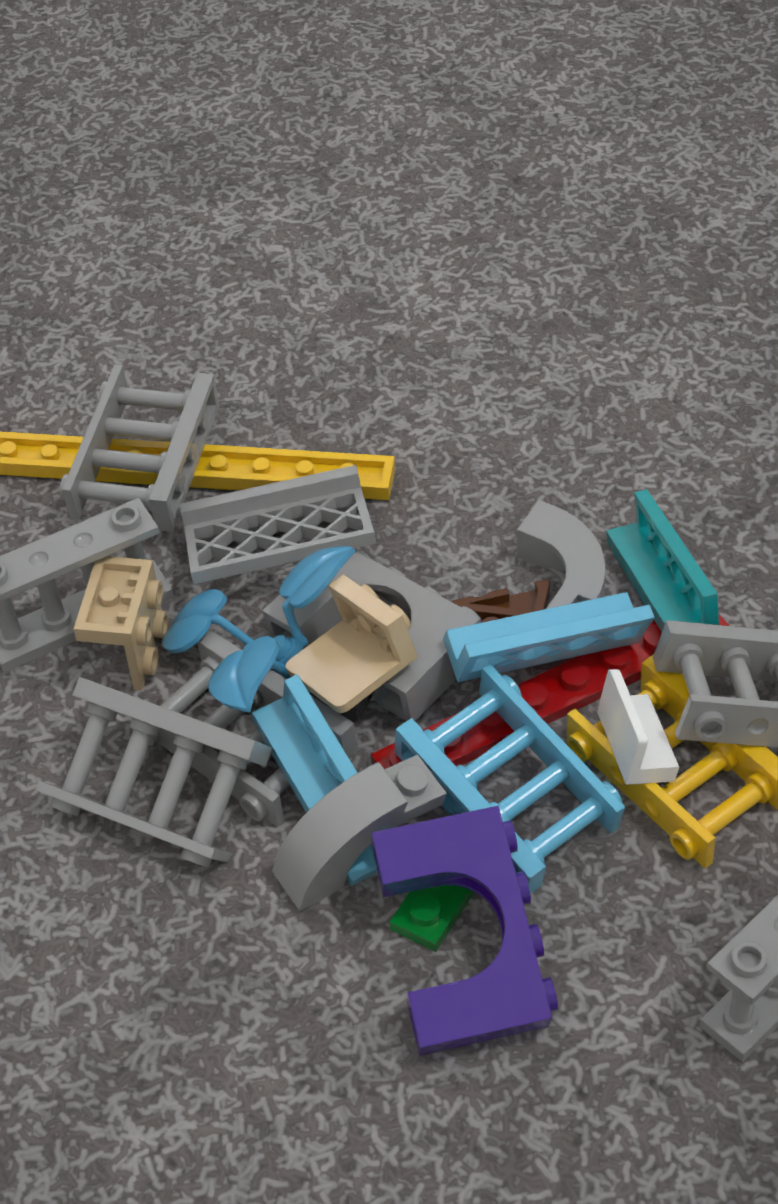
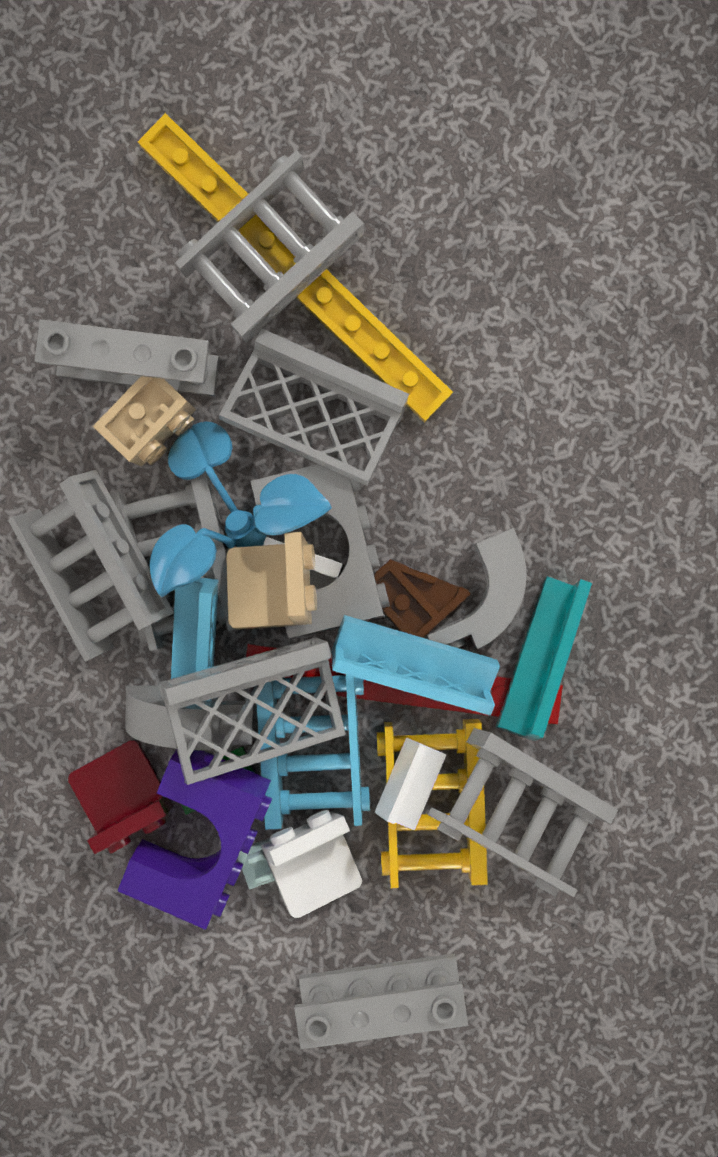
camera: 35 degrees right, 40 degrees up
none -> dark red bracket [68,740,174,854]
none -> light grey fence [158,637,346,785]
none -> light aqua tile [238,838,275,890]
none -> white bracket [261,810,362,918]

